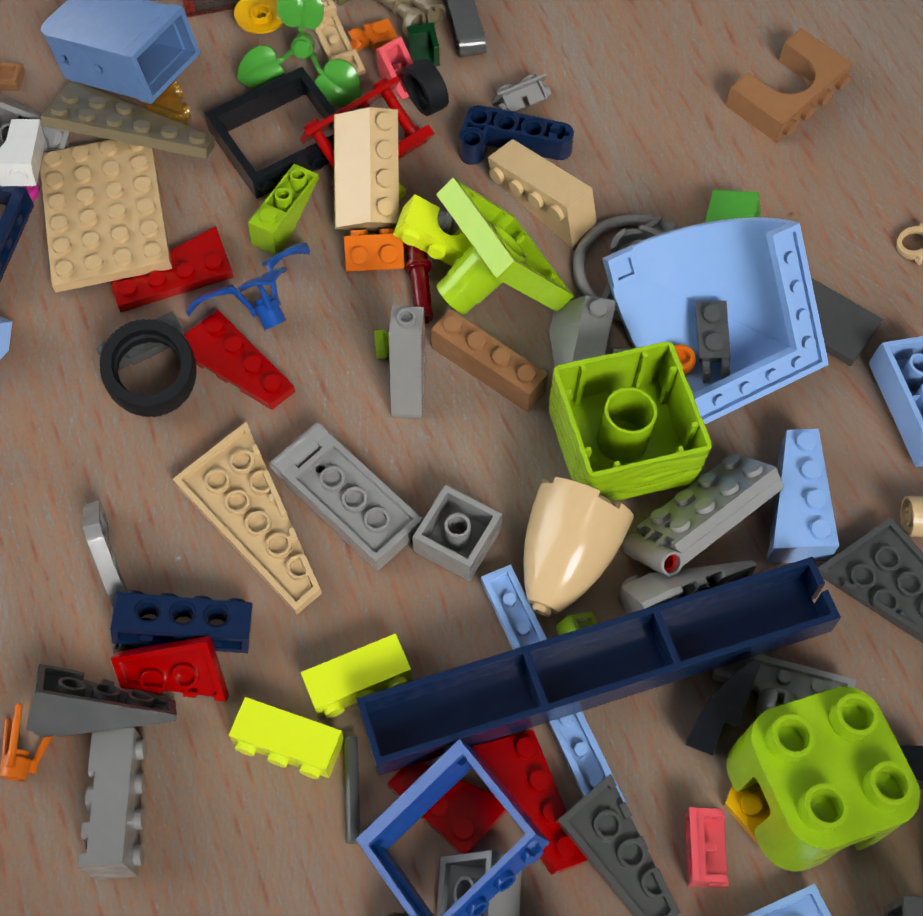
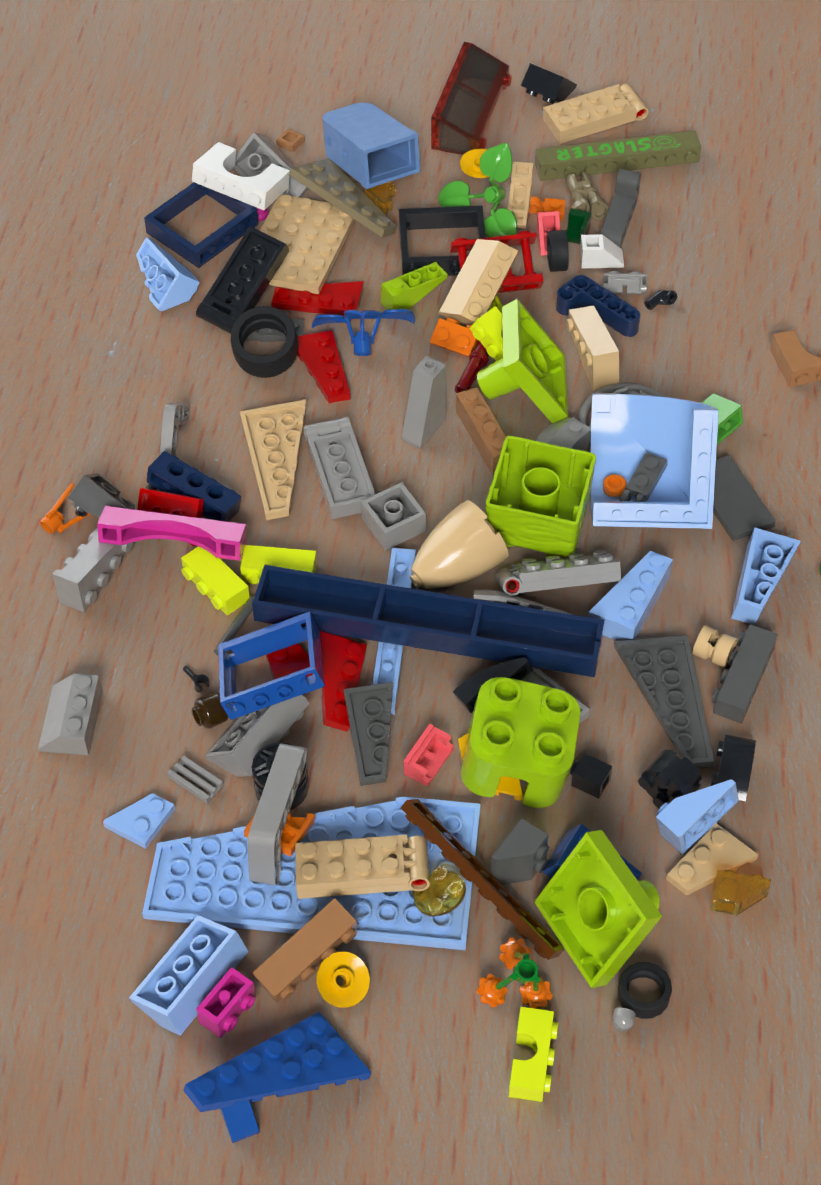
camera: 30 degrees right, 10 degrees down
none -> dark pink arch [97,506,246,561]
none -> black hand [183,666,209,693]
none -> black hinge [196,226,289,334]
none -> white slope [580,234,624,269]
none -> black arm [644,290,677,310]

